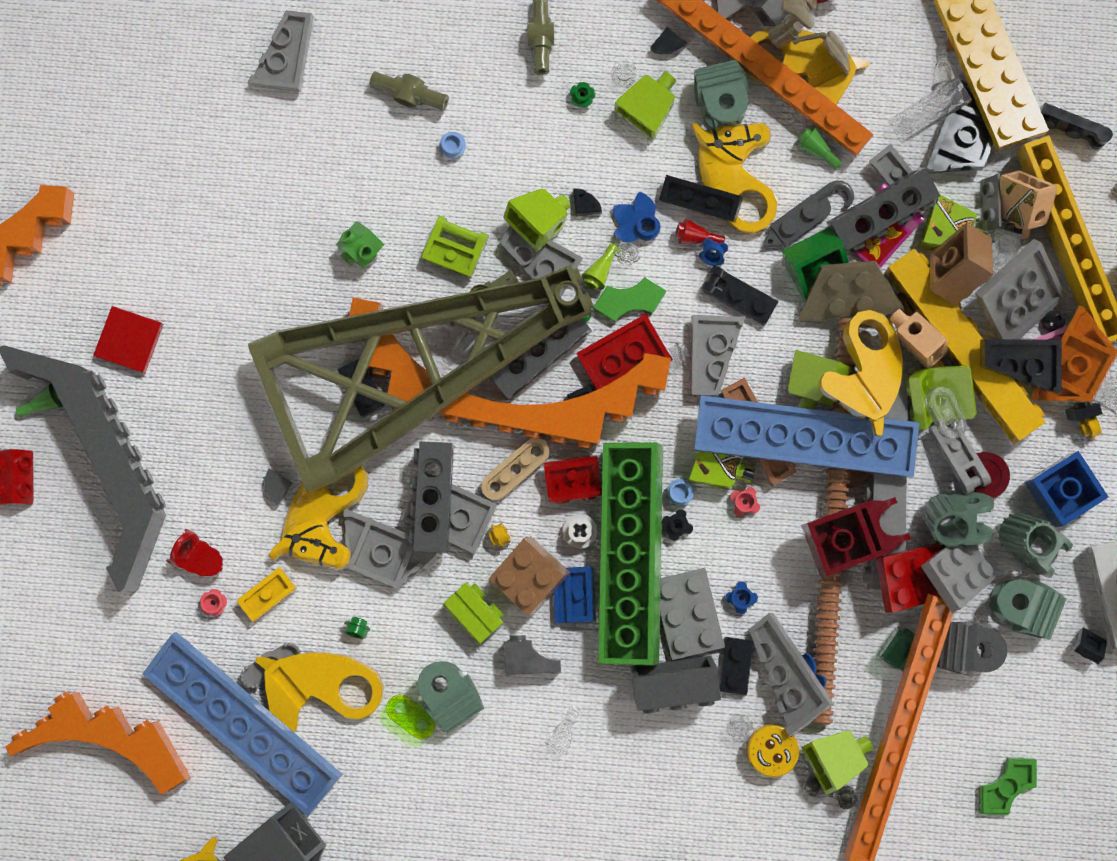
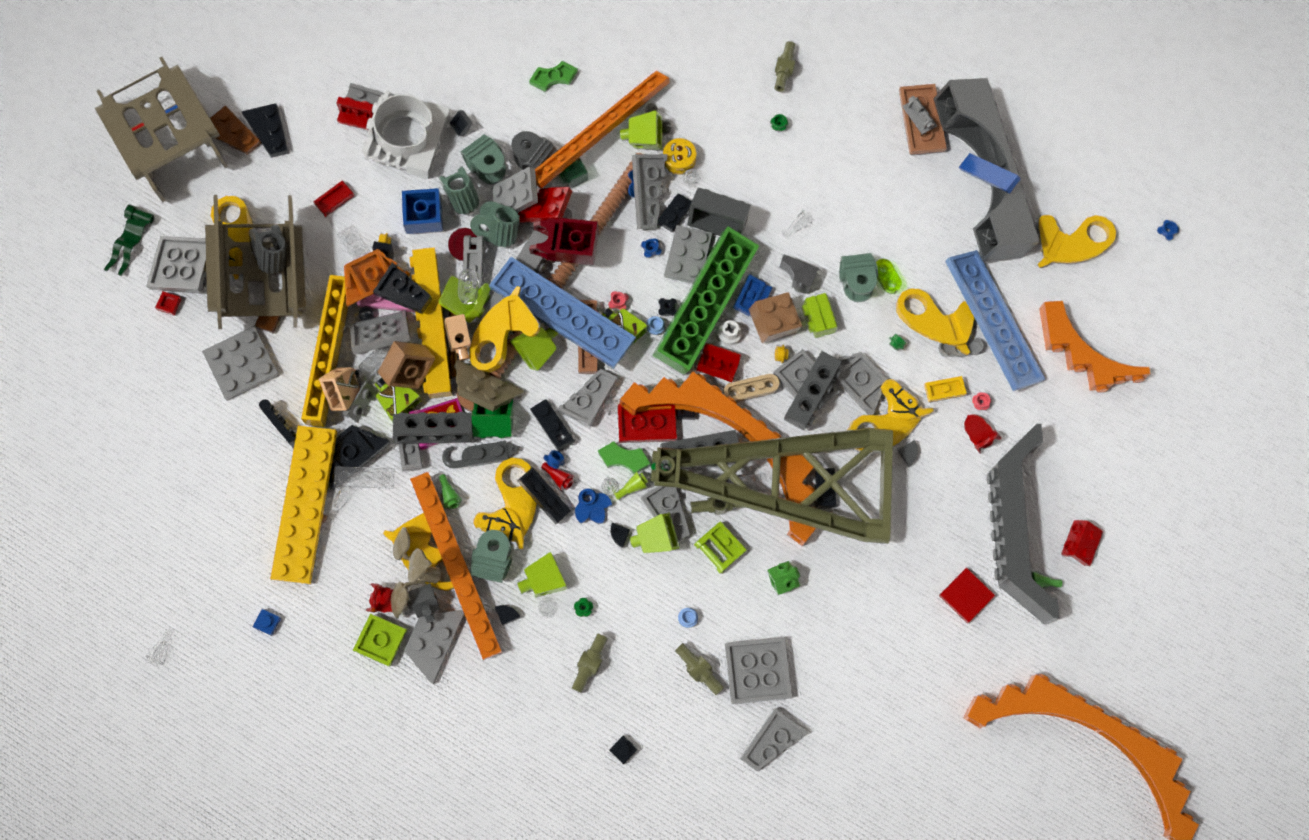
camera: 160 degrees left, 10 degrees down
none -> light grey plate [725,637,792,704]

